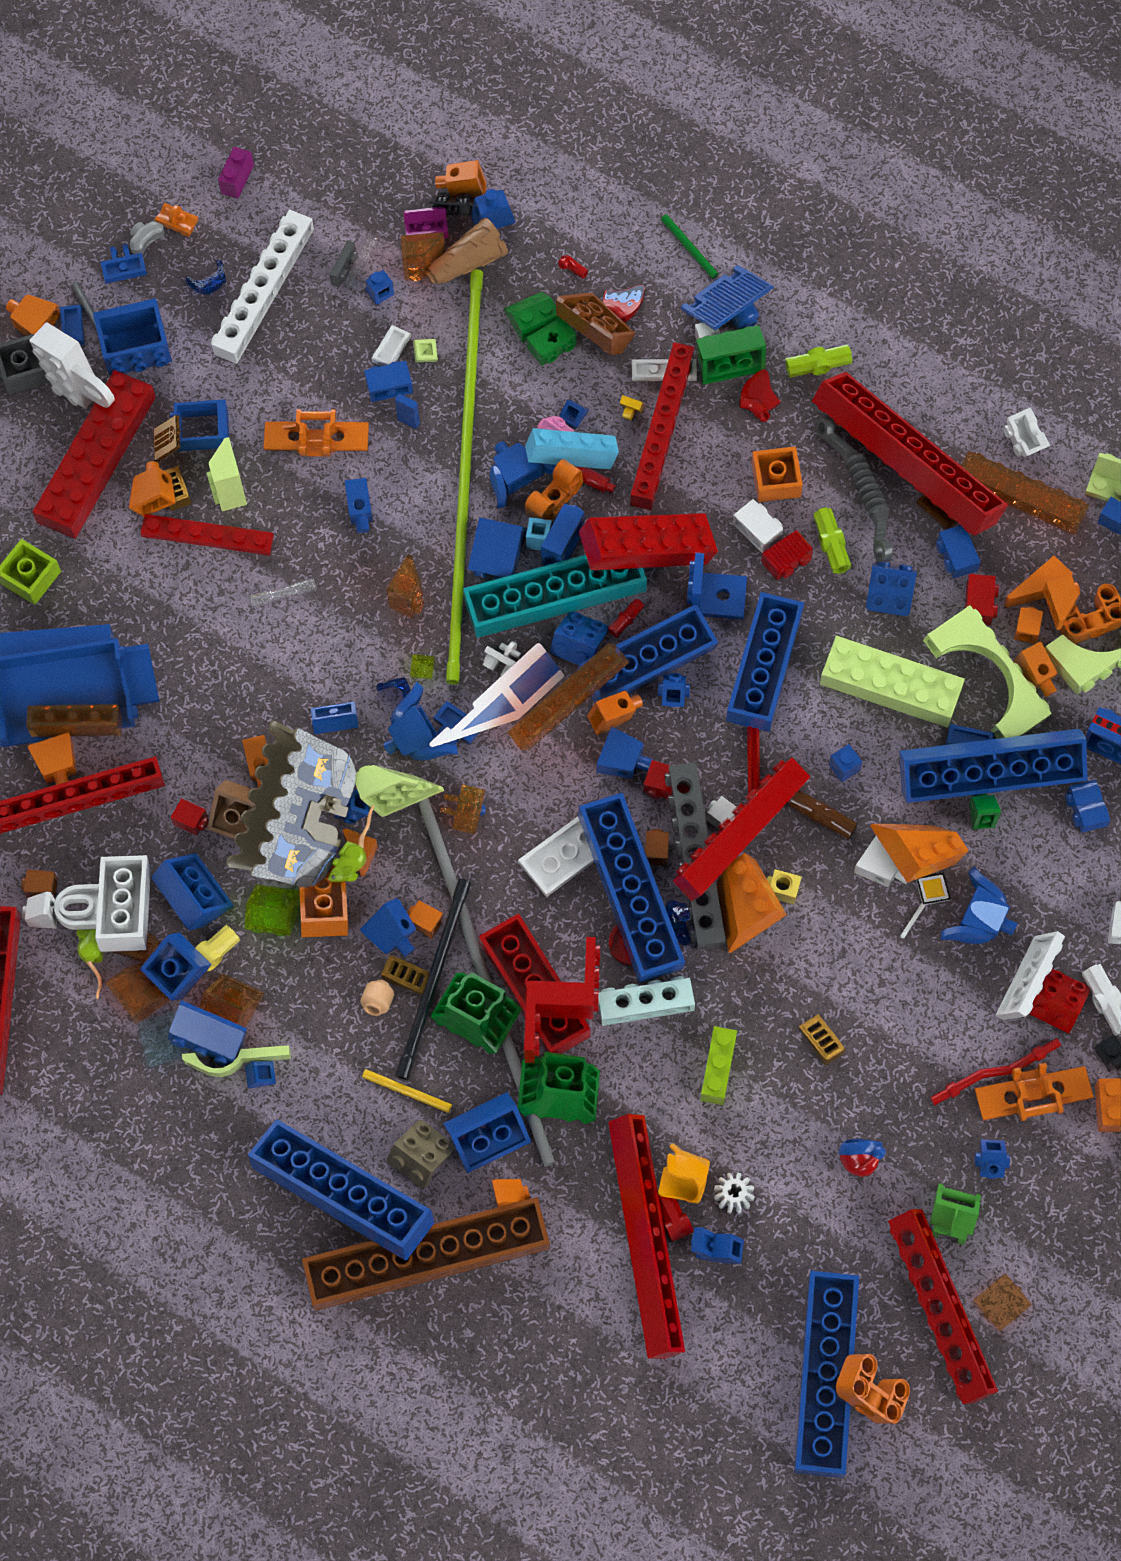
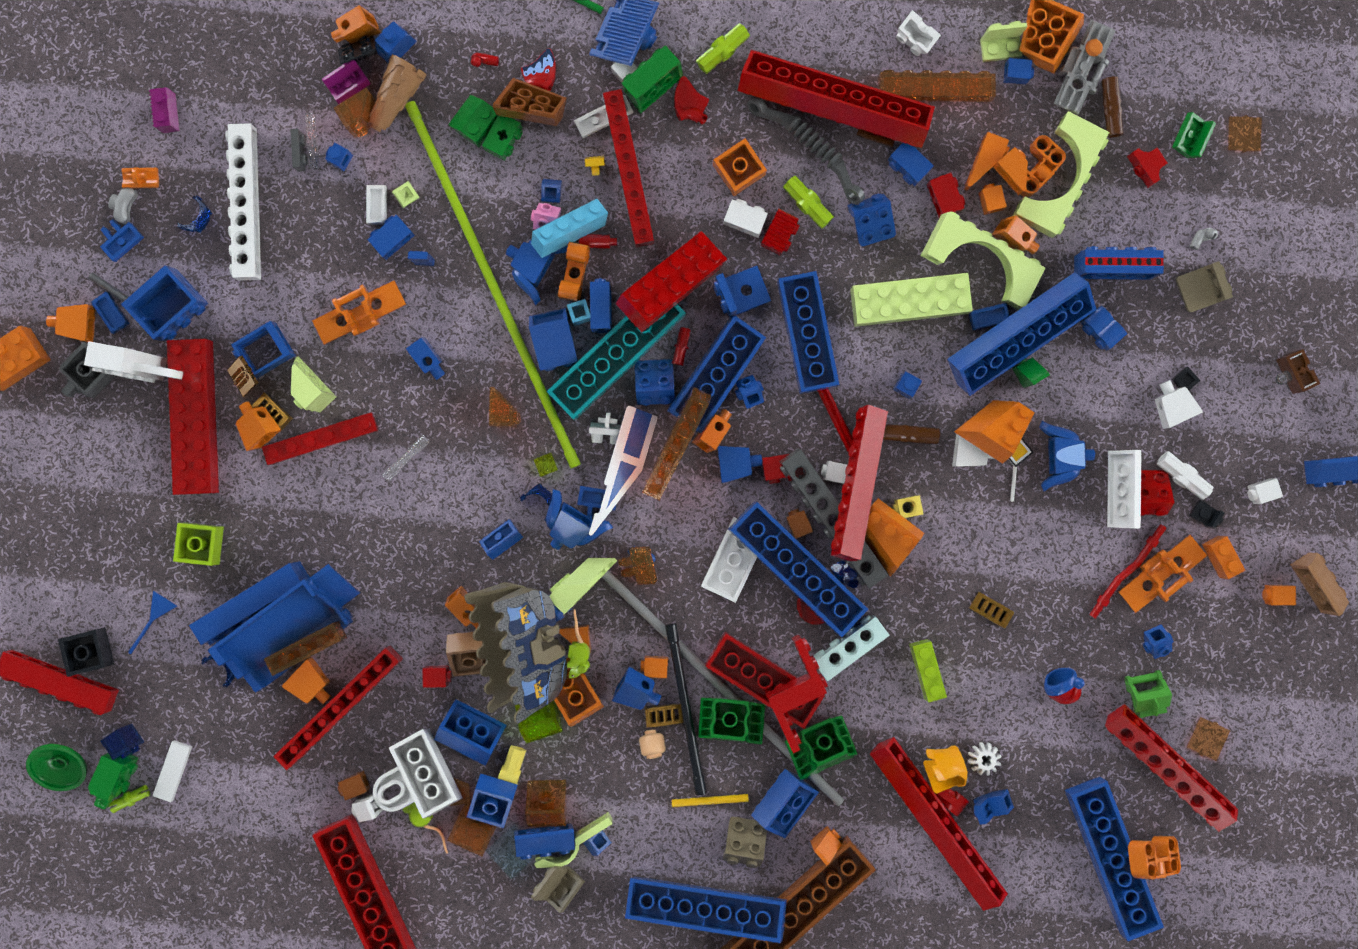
camera: 30 degrees left, 20 degrees up
none -> dark tan bracket [531,866,585,913]

